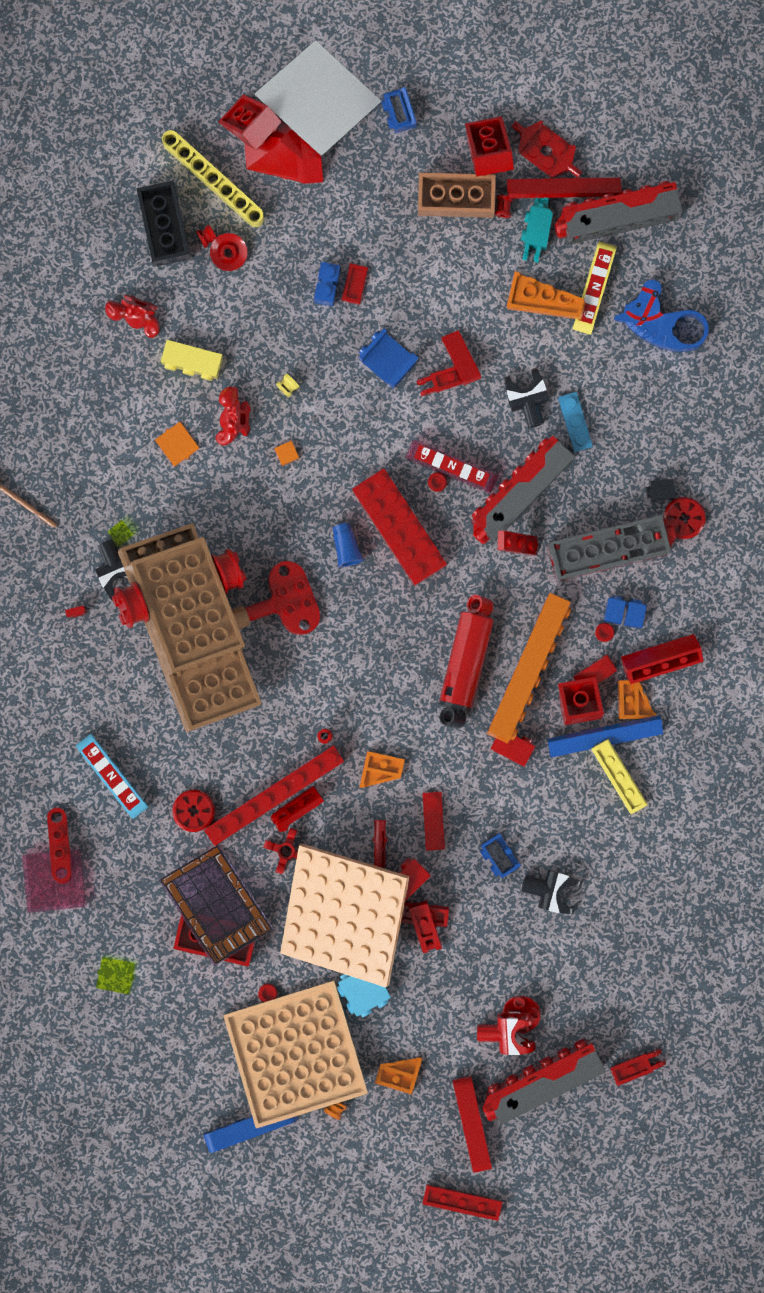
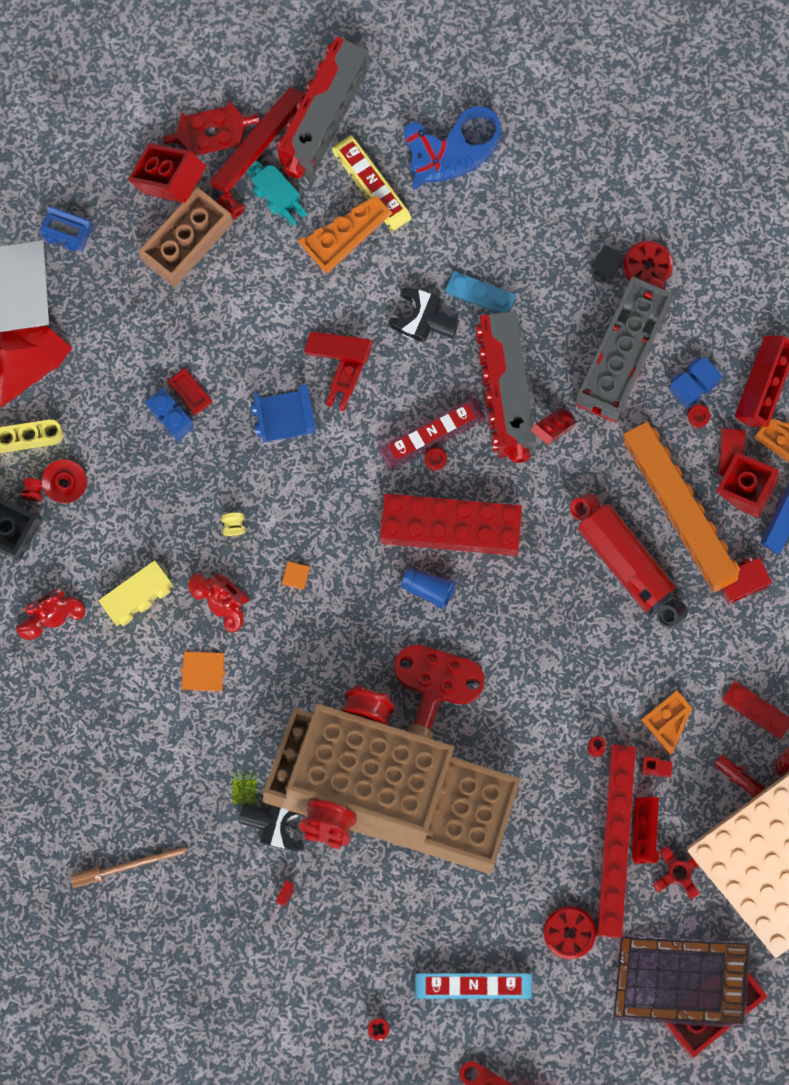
camera: 50 degrees left, 10 degrees down
none -> red bush [368,1018,389,1041]
none -> red piece [641,757,673,778]

